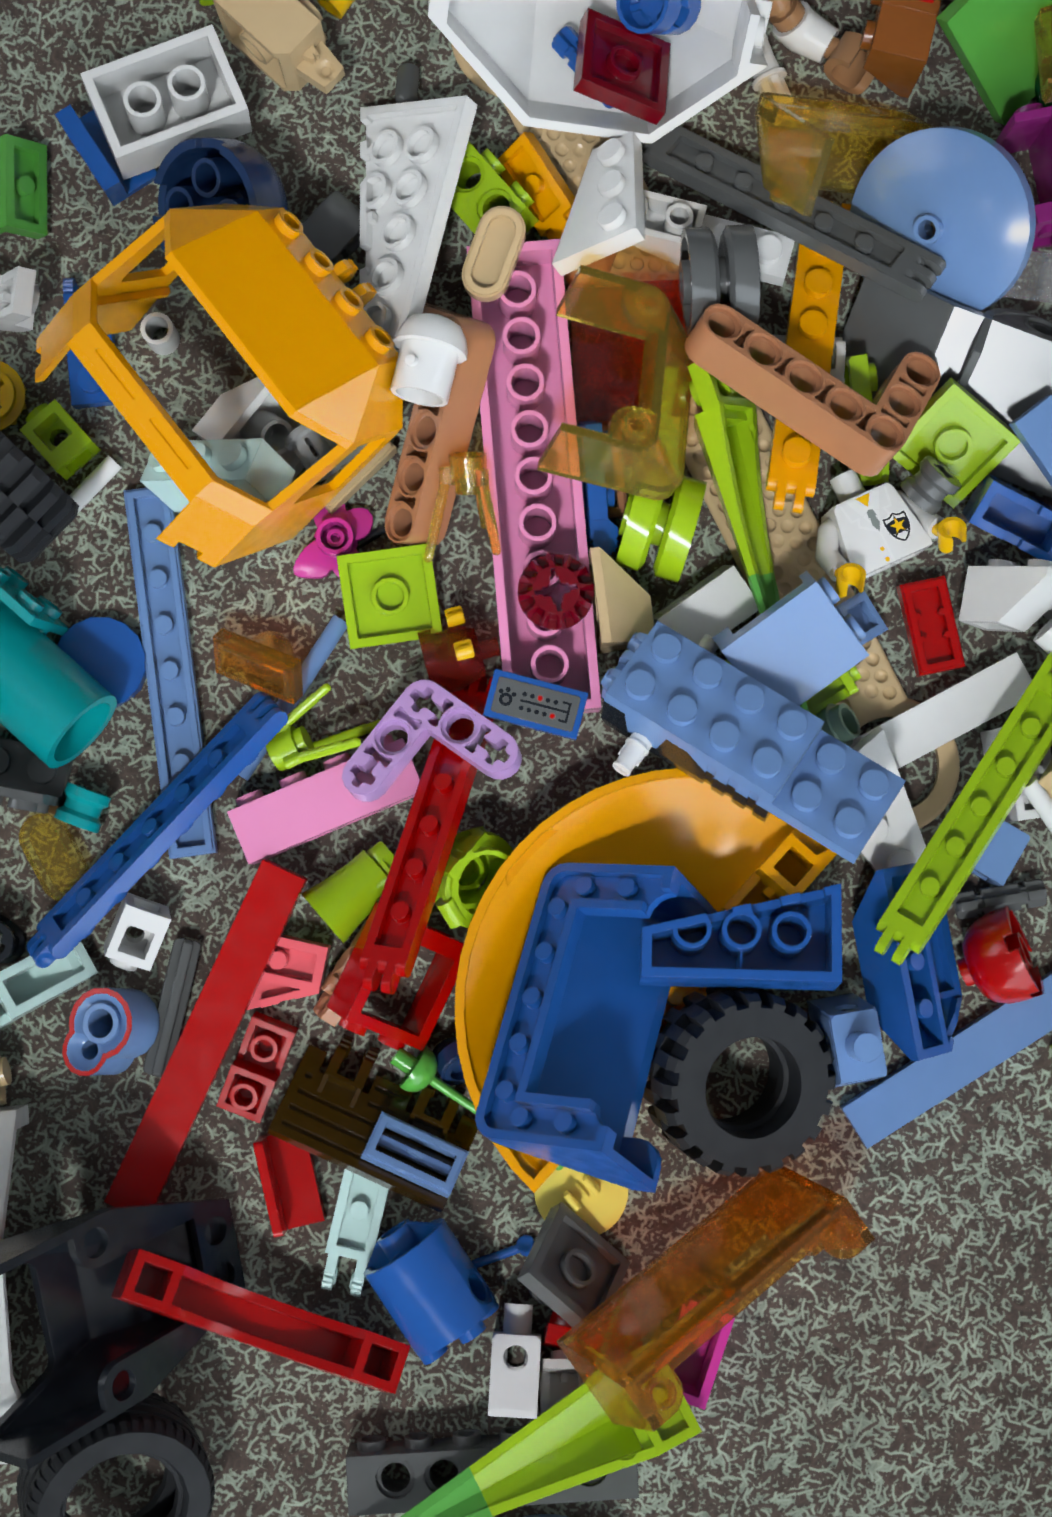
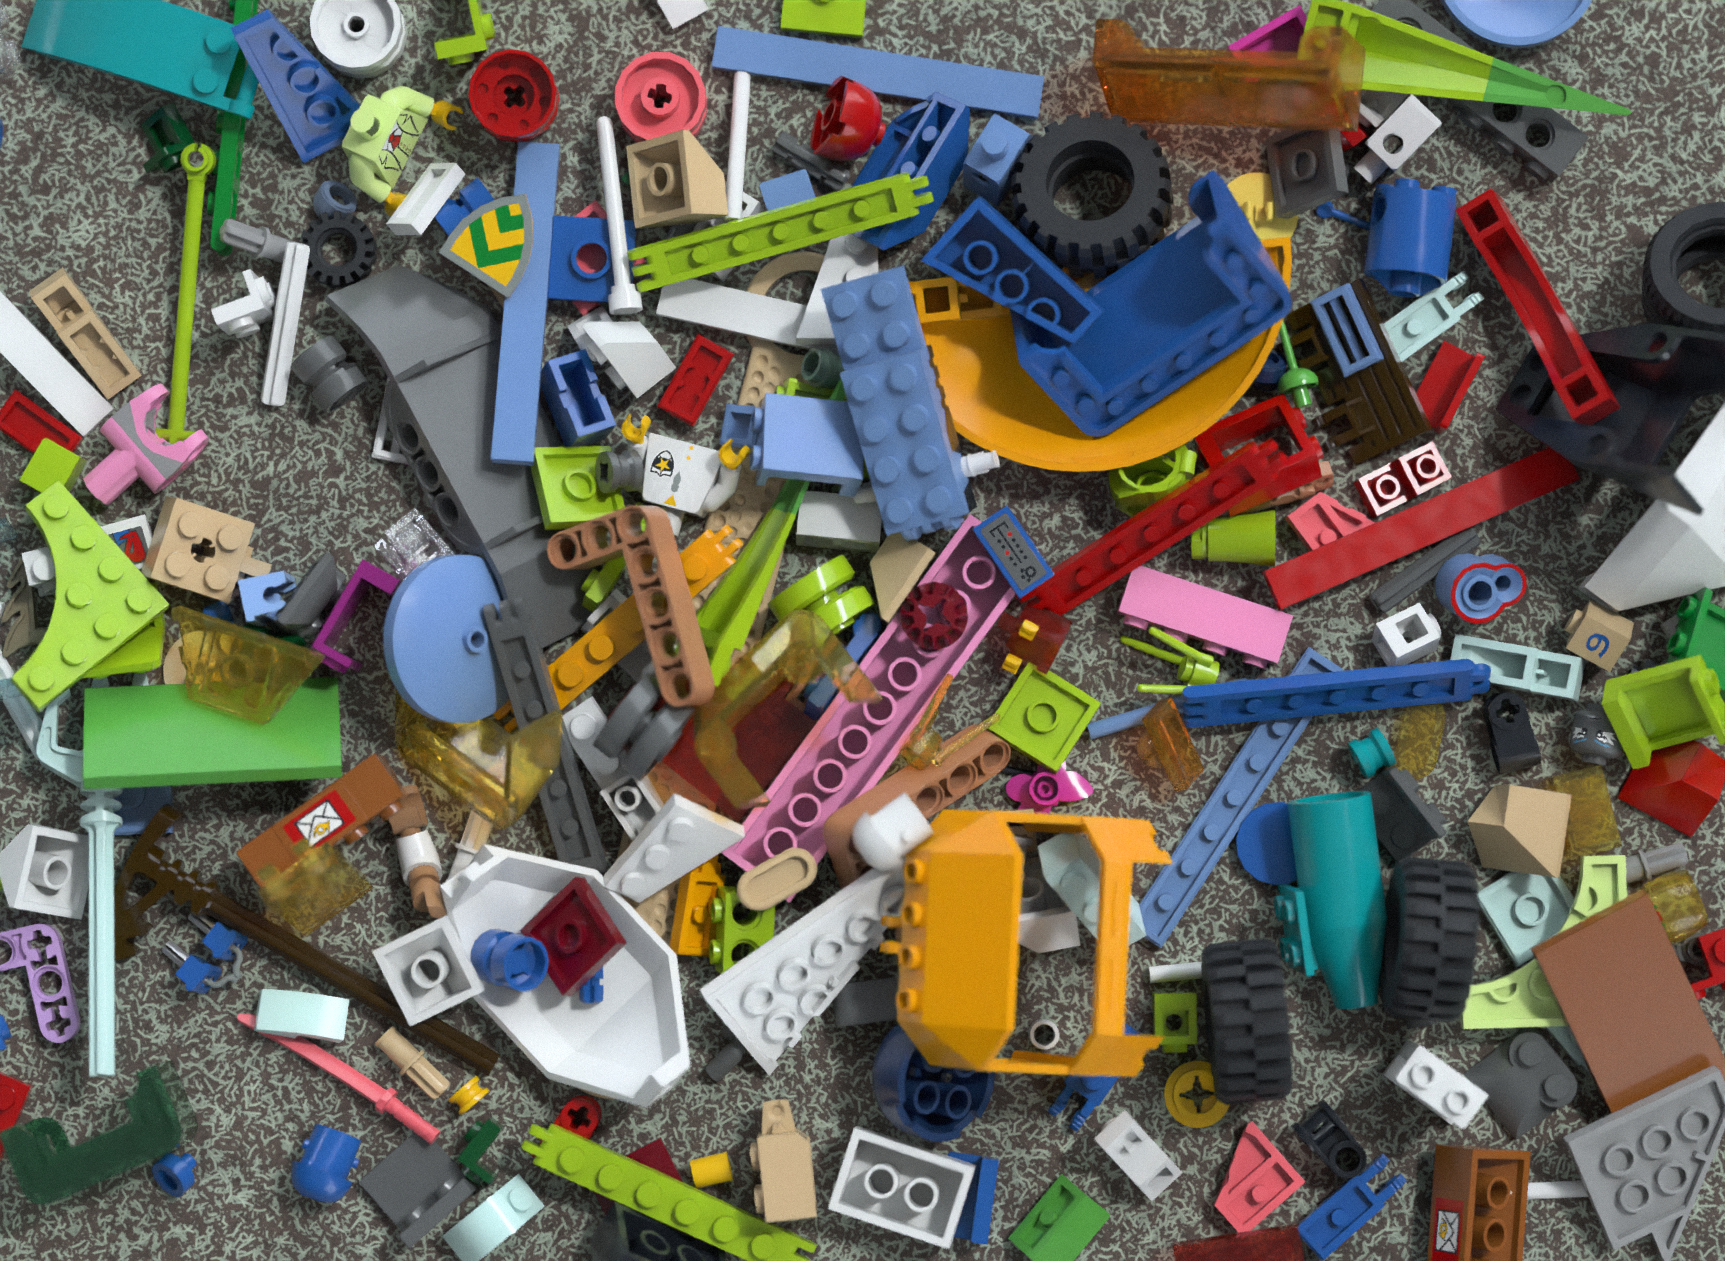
camera: 135 degrees left, 0 degrees up
lavender beam [342,680,522,802] -> none

